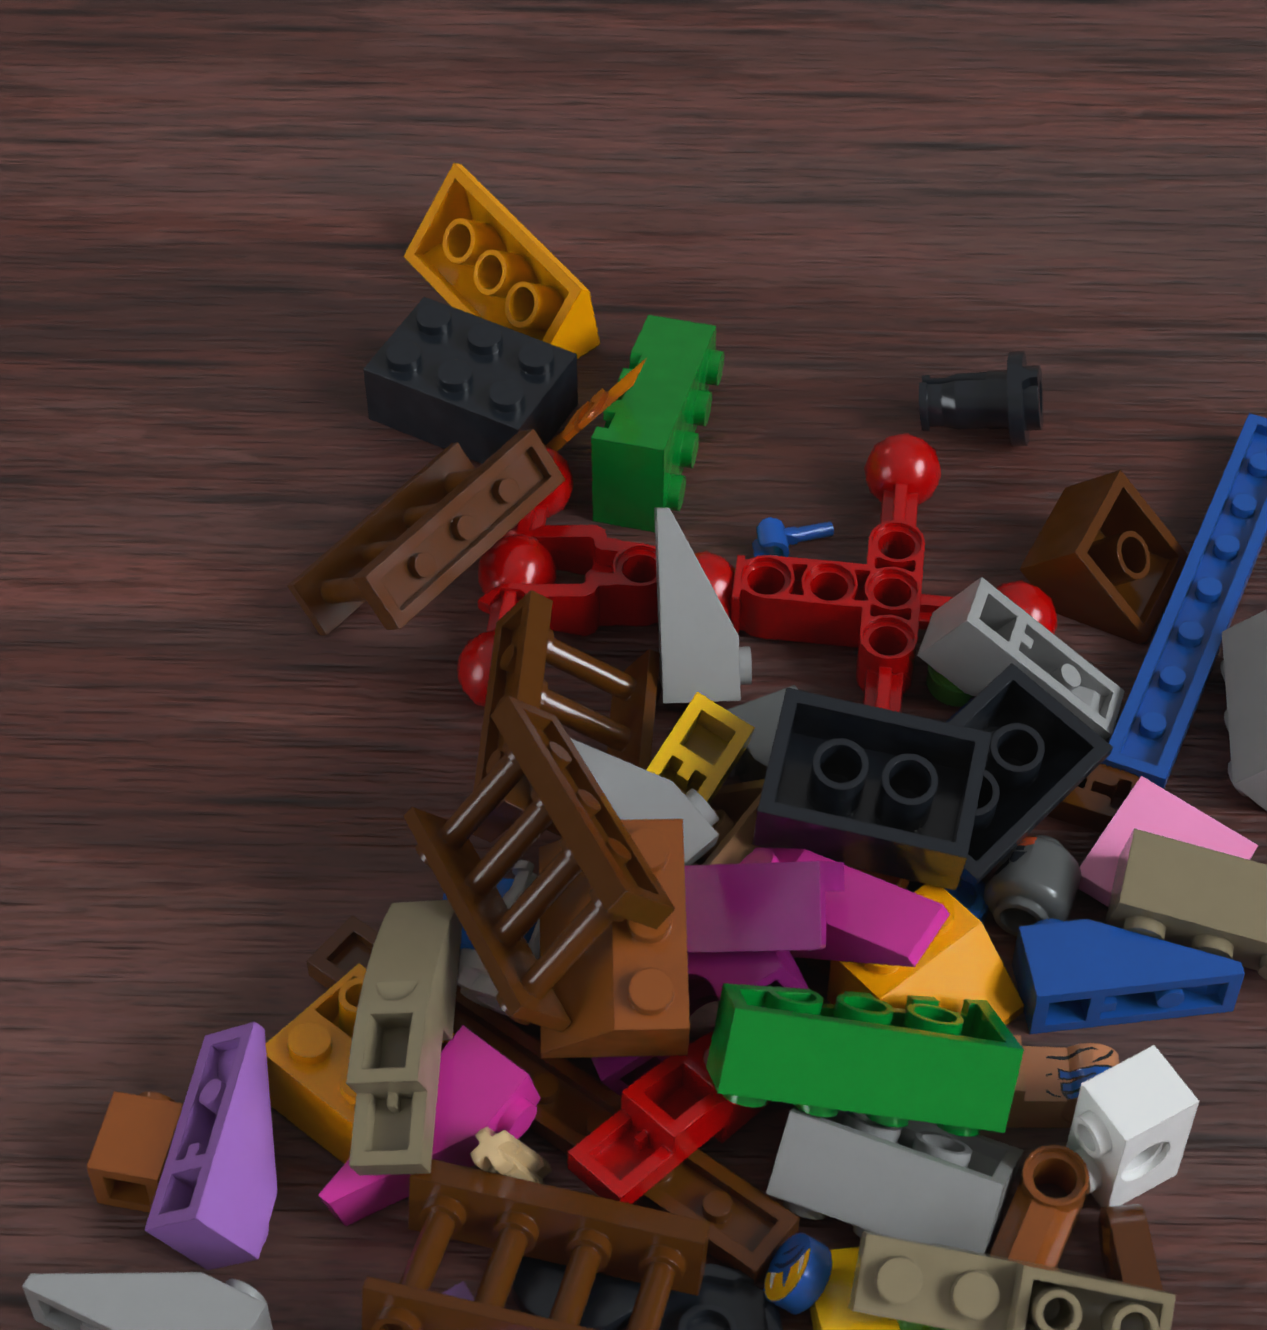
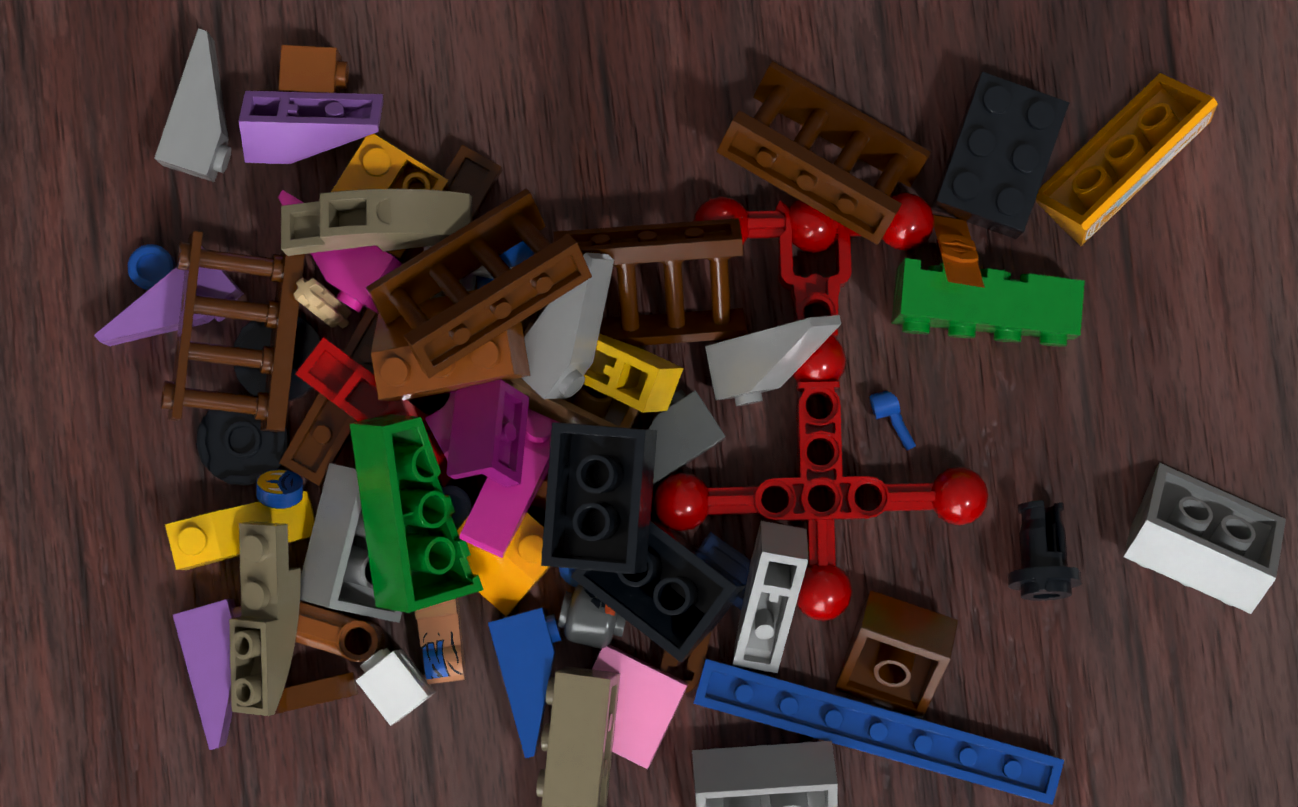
camera: 80 degrees right, 35 degrees up
none -> light grey slope [1123,463,1286,614]

